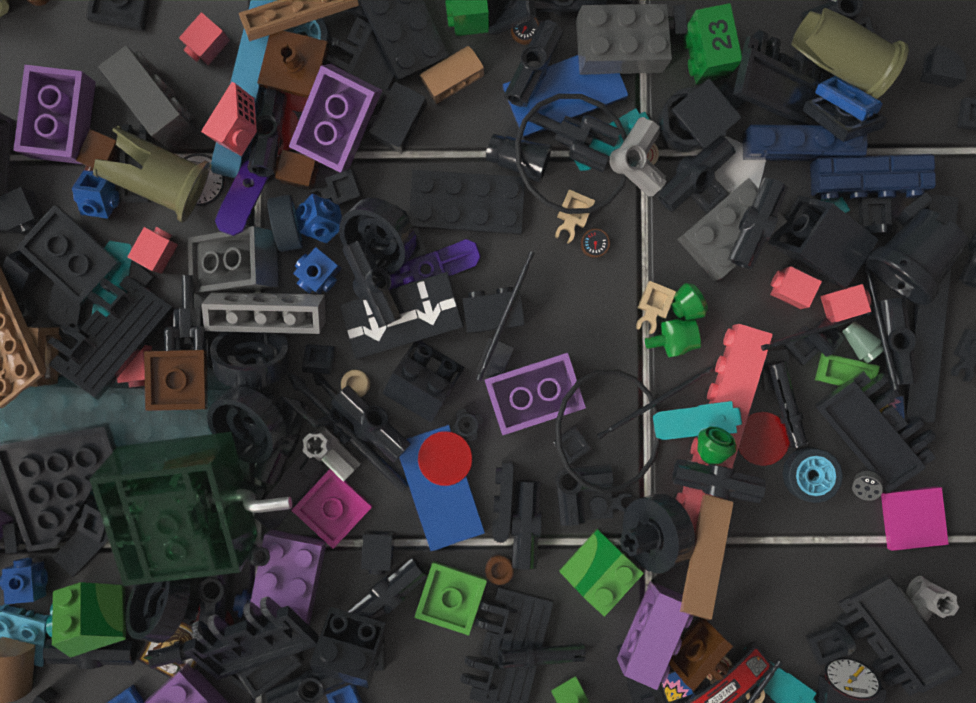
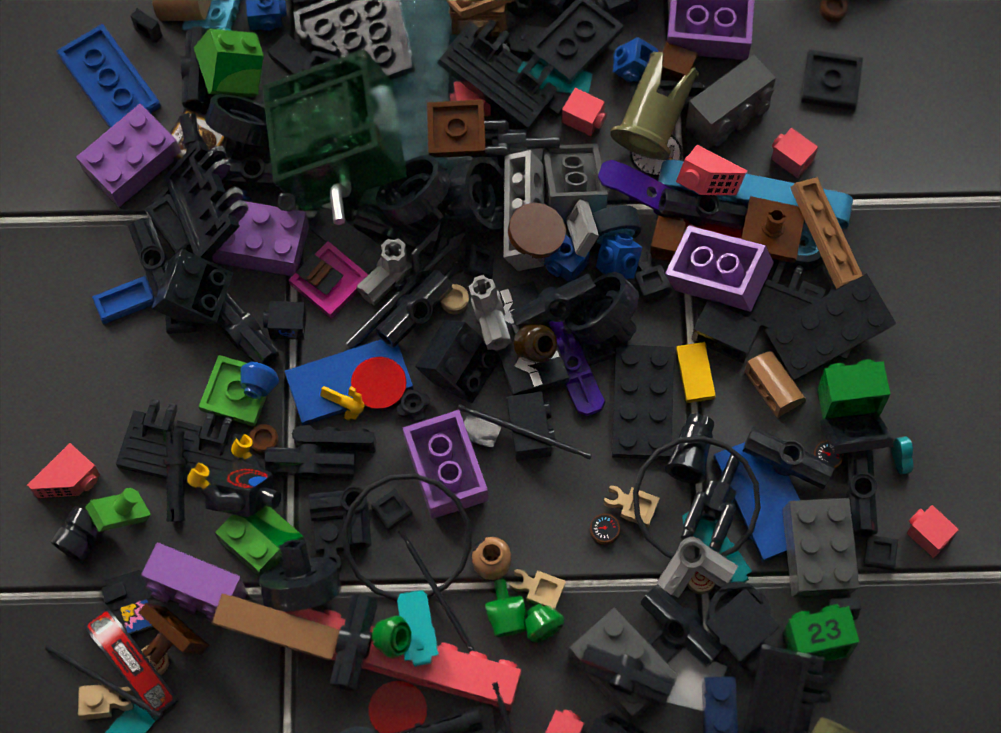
camera: 85 degrees right, 20 degrees down
none -> black torso [187,435,282,517]
none -> blue cone [241,362,279,399]
none -> black piece [296,254,344,295]
none -> yellow piece [320,386,364,421]
none -> light grey piece [469,275,512,351]
none -> medium nougat head [472,537,511,580]
none -> reddish brown tile [508,202,566,259]
none -> dark brown head [514,324,557,363]
none -> light grey tile [566,199,599,257]
none -> yellow tile [676,342,716,403]

